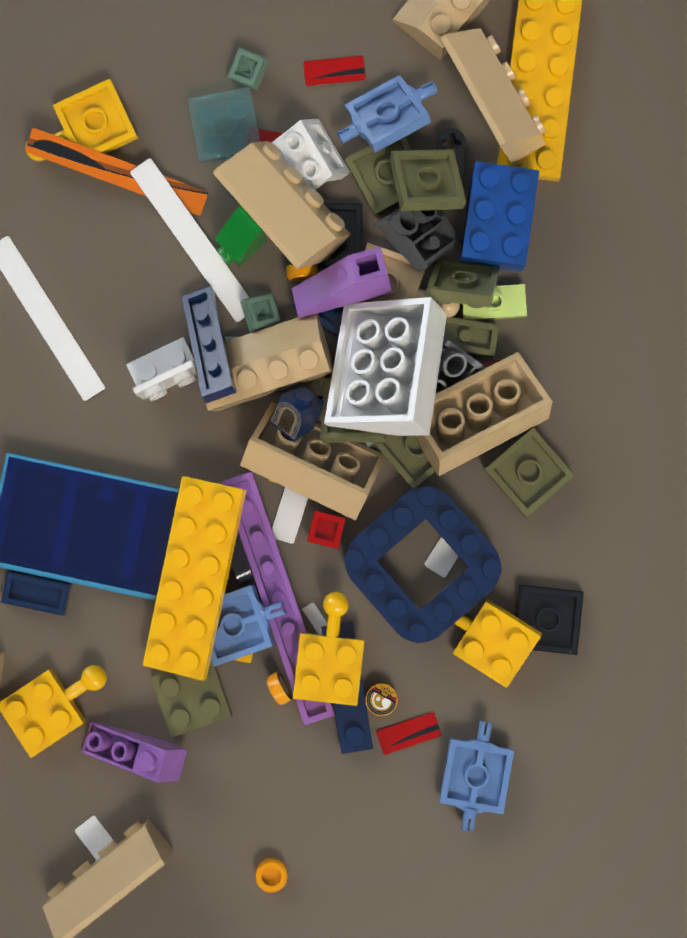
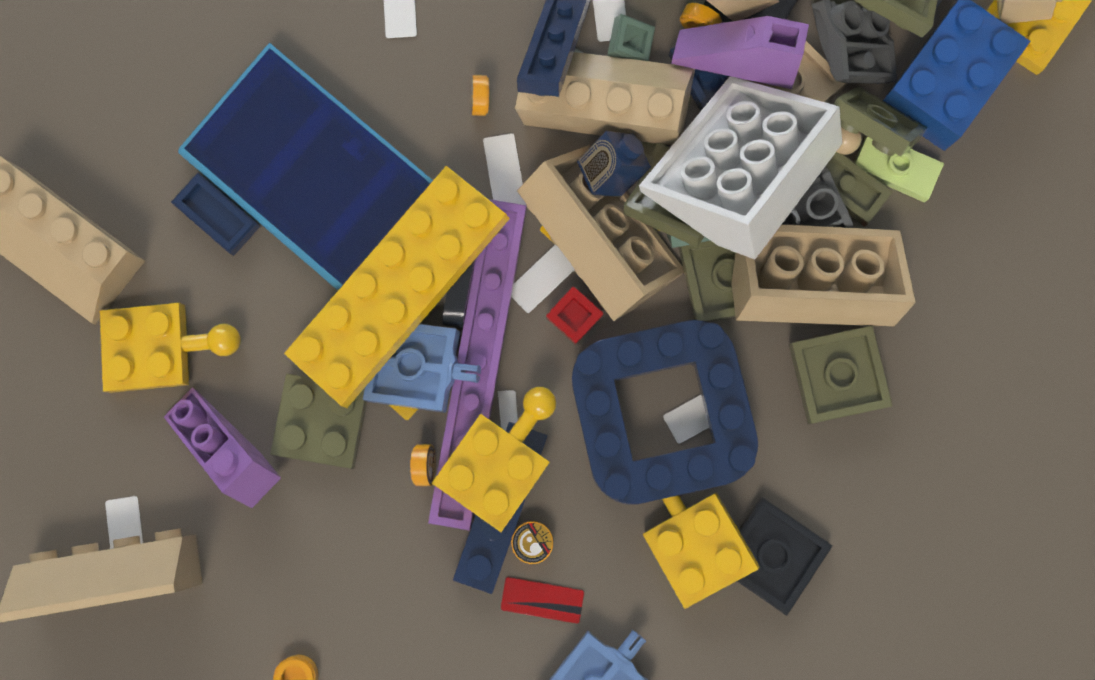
camera: 30 degrees right, 5 degrees down
white bracket [126,337,197,401] -> none
none -> light orange tile [471,75,489,116]
none -> white sticker [483,133,526,205]

